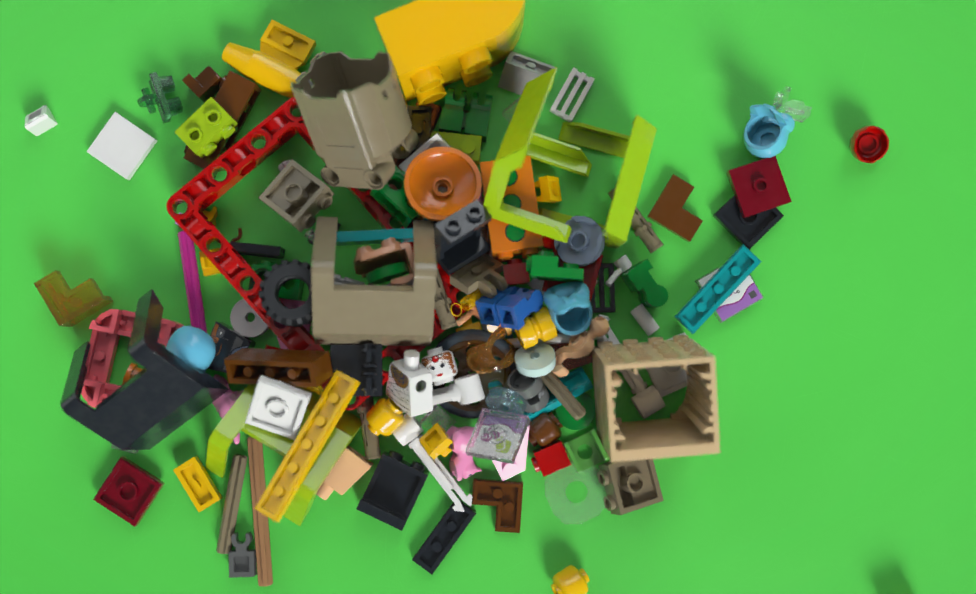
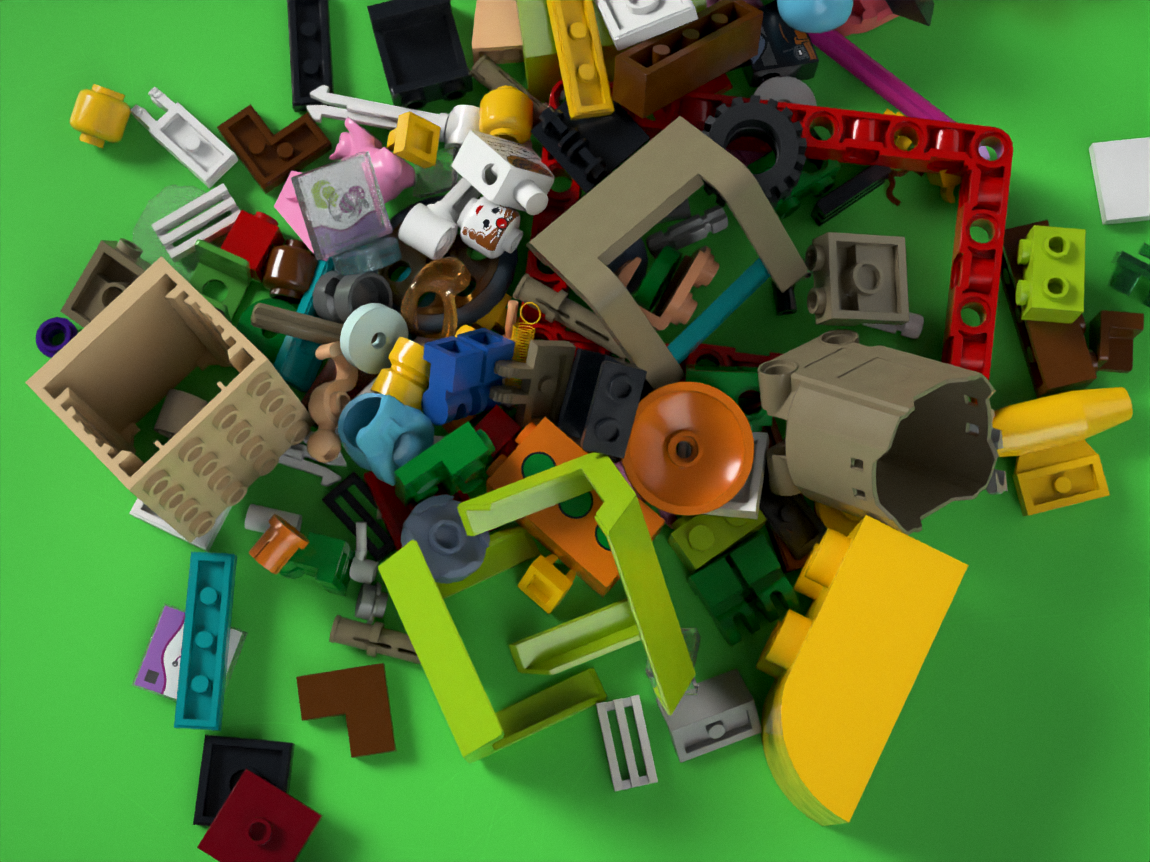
camera: 135 degrees right, 10 degrees down
none -> dark purple plate [36,317,79,358]
none -> white hinge [131,87,238,189]
none -> white tile [151,183,241,263]
none -> orange bush [249,514,309,575]
none -> light grey plate [355,582,388,624]

